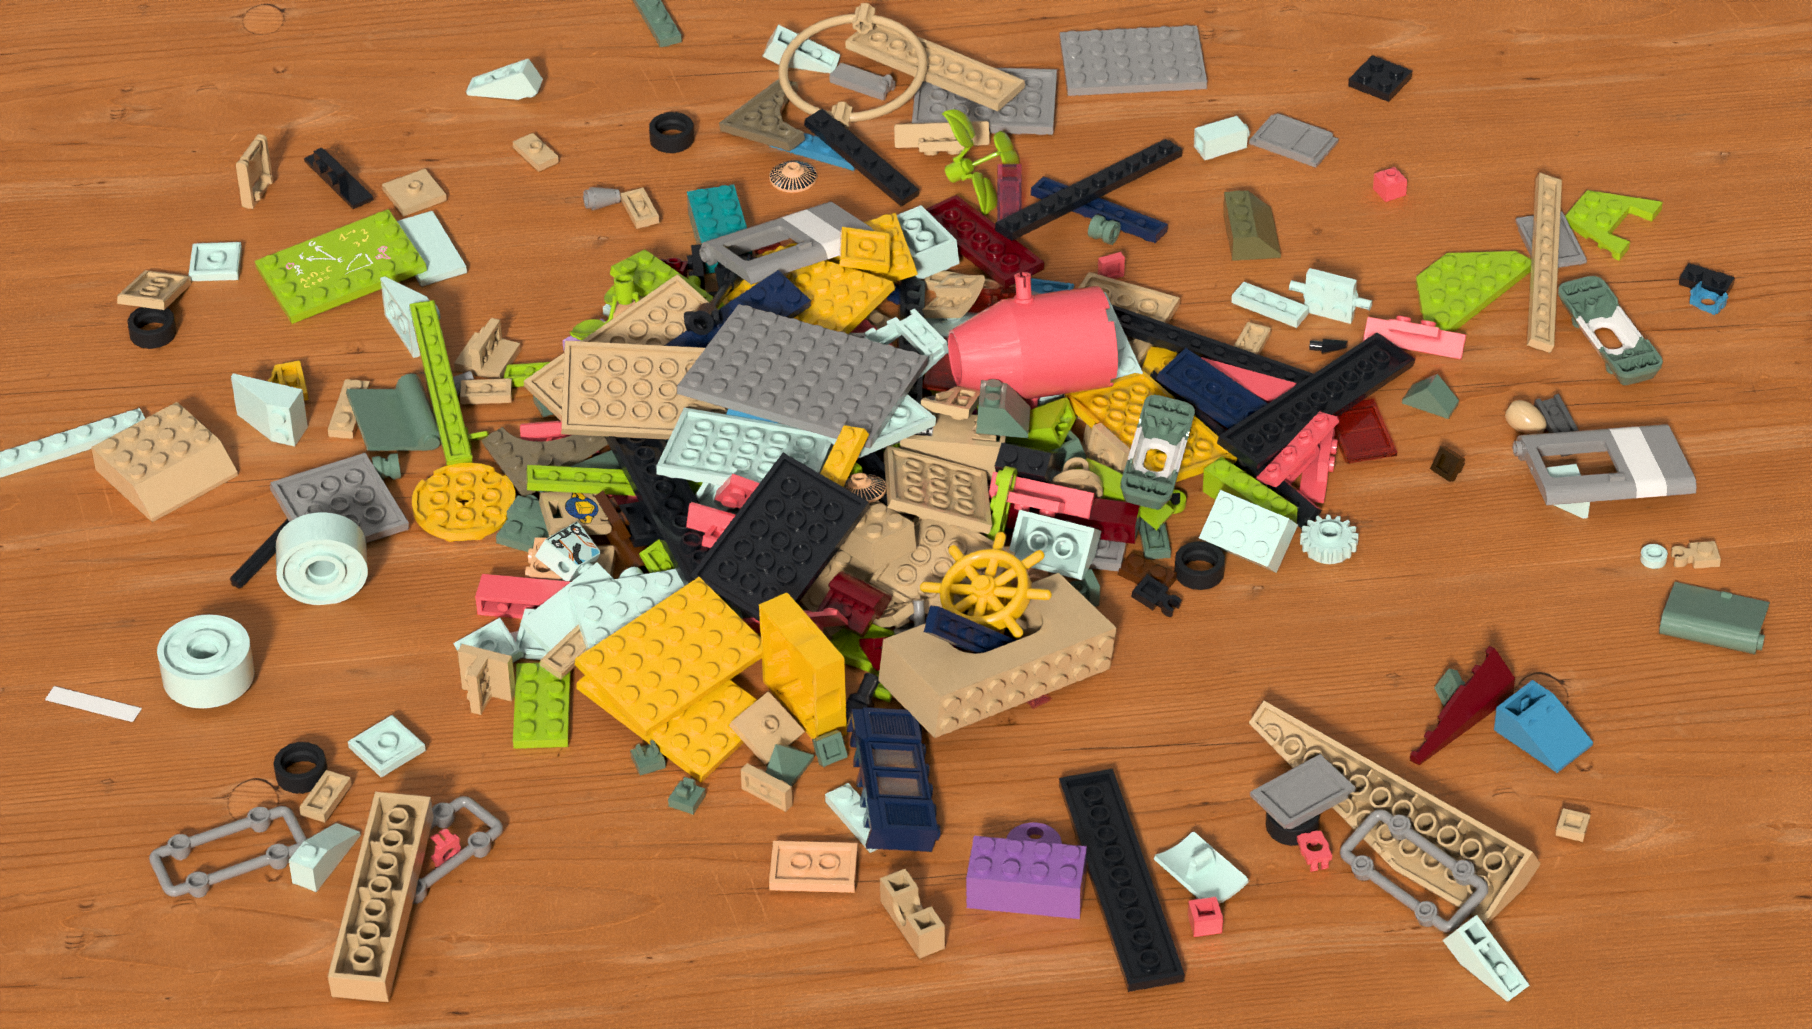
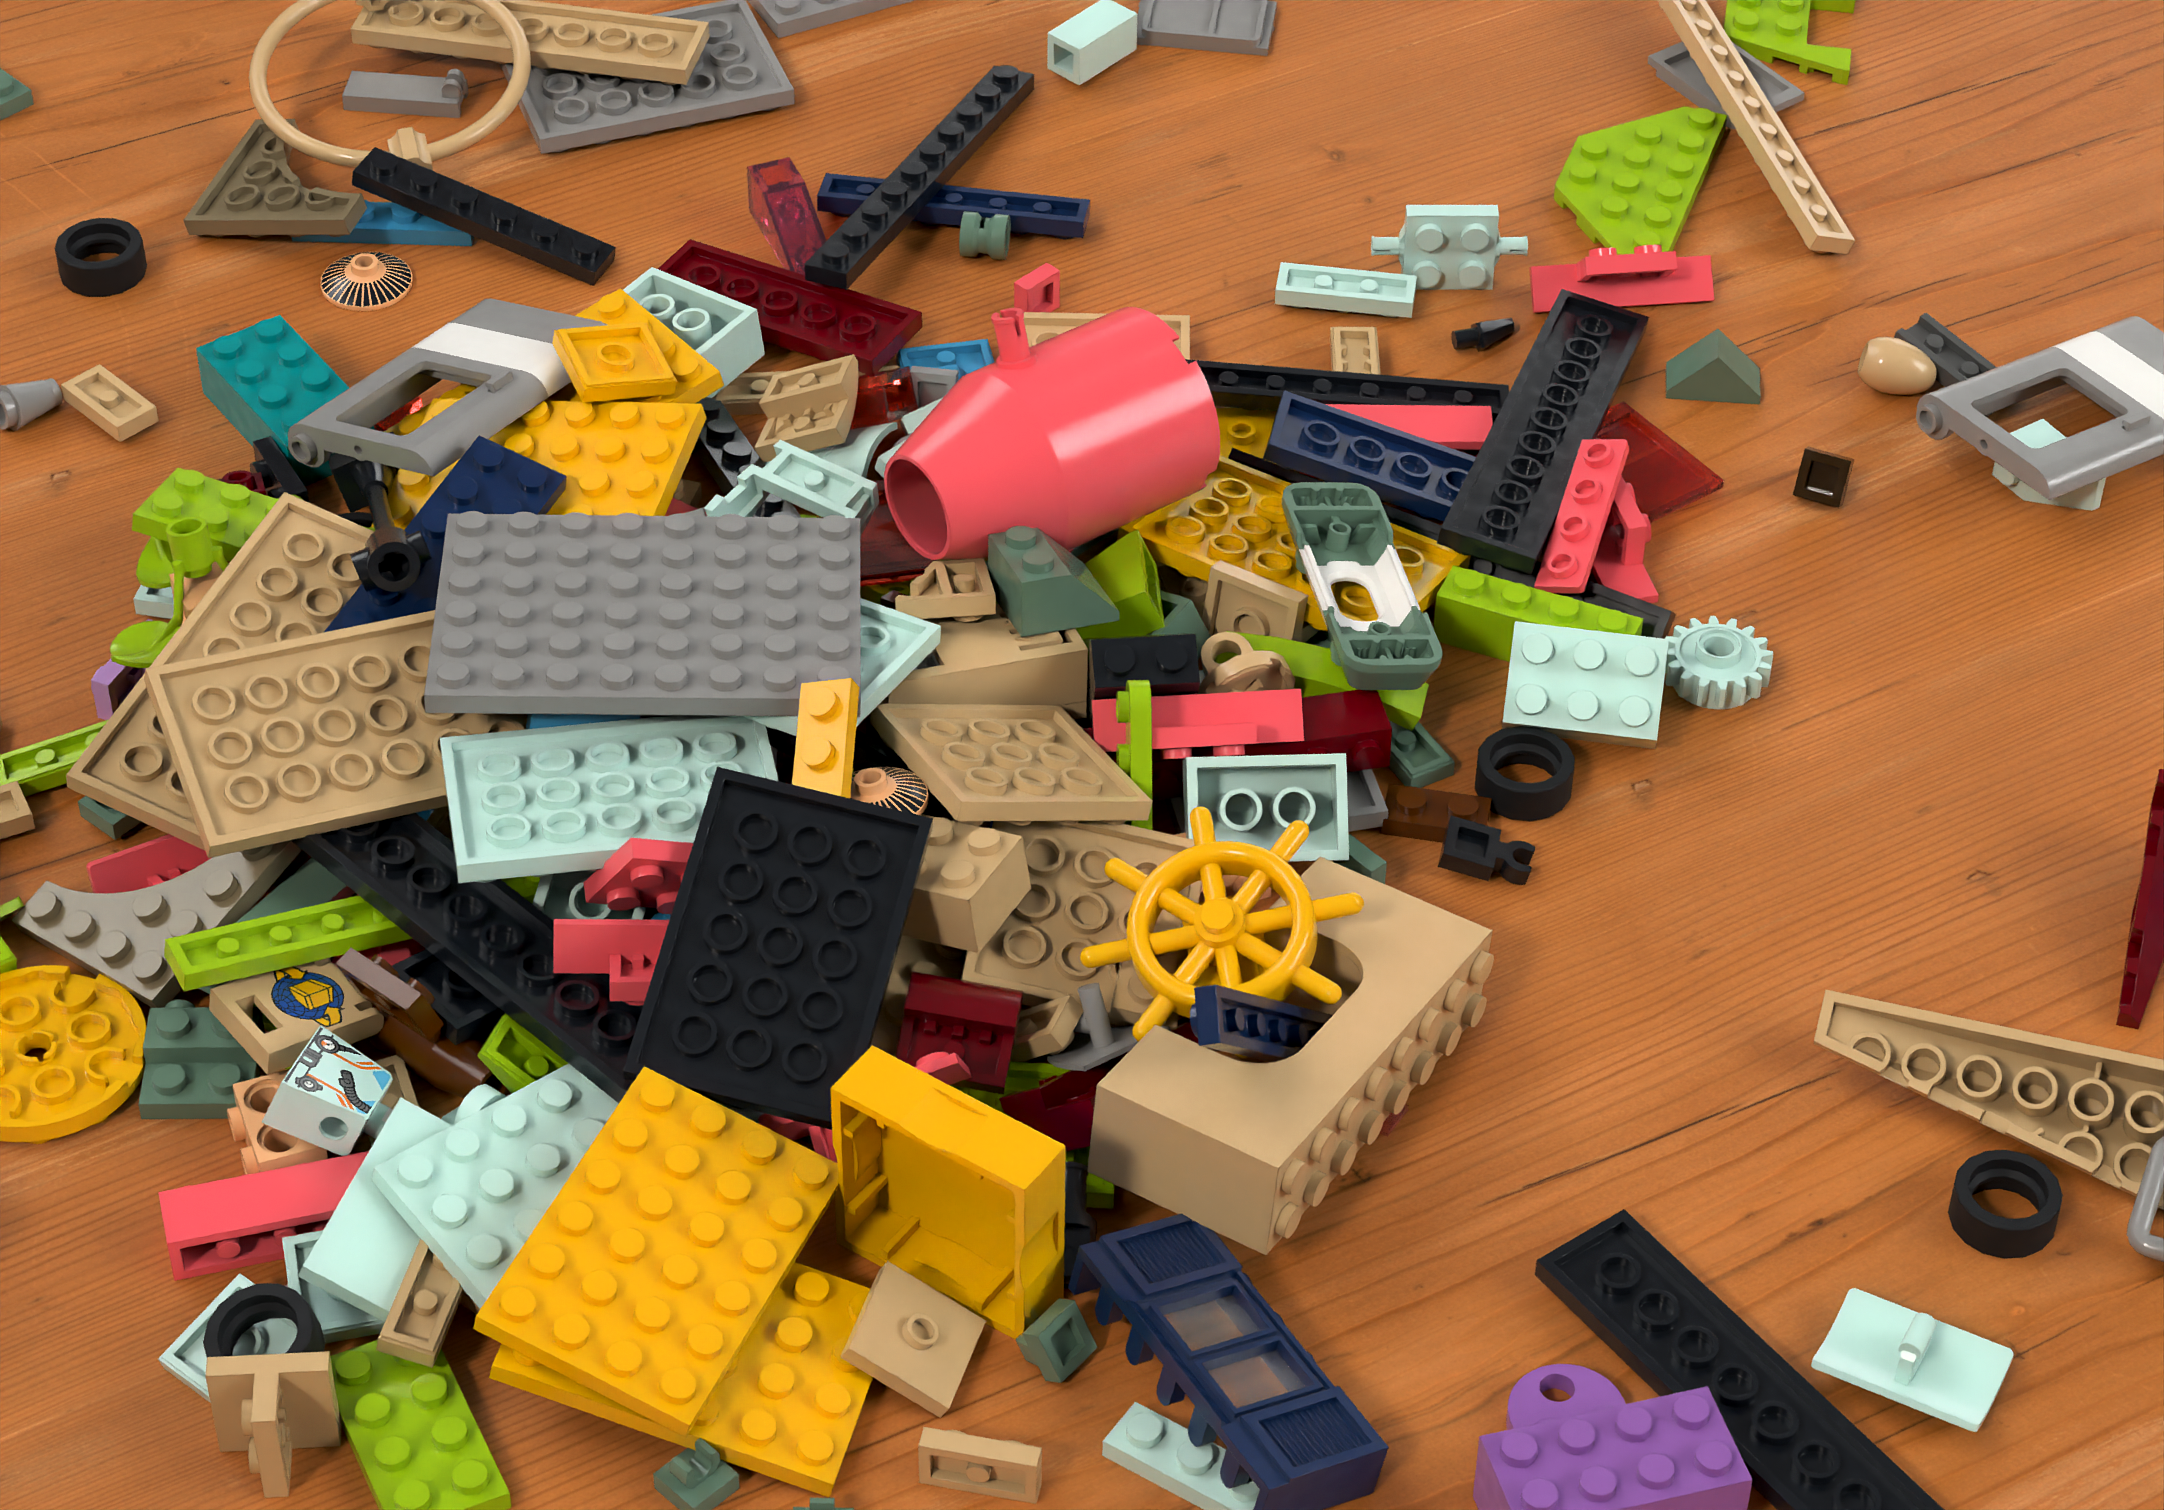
camera: 25 degrees left, 0 degrees up
light aqua slope [762,25,840,74] -> none
sand green slope [766,744,814,787] -> none
tan bracket [894,121,989,155] -> none
lime plant [942,109,1020,215] -> none
coral plate [1188,897,1223,937] -> none
olive slope [1223,190,1281,261] -> none
light grey piece [1250,754,1355,829] -> none
coral piece [1297,831,1332,872] -> none
coral plate [1373,167,1407,202] -> none
sand green tile [1434,669,1465,706] -> none
sand green piece [1558,276,1663,385] -> none
black plate [1679,263,1735,297] -> none
dark azure piece [1689,281,1728,315] -> none
none -> black tyre [203,1283,325,1357]

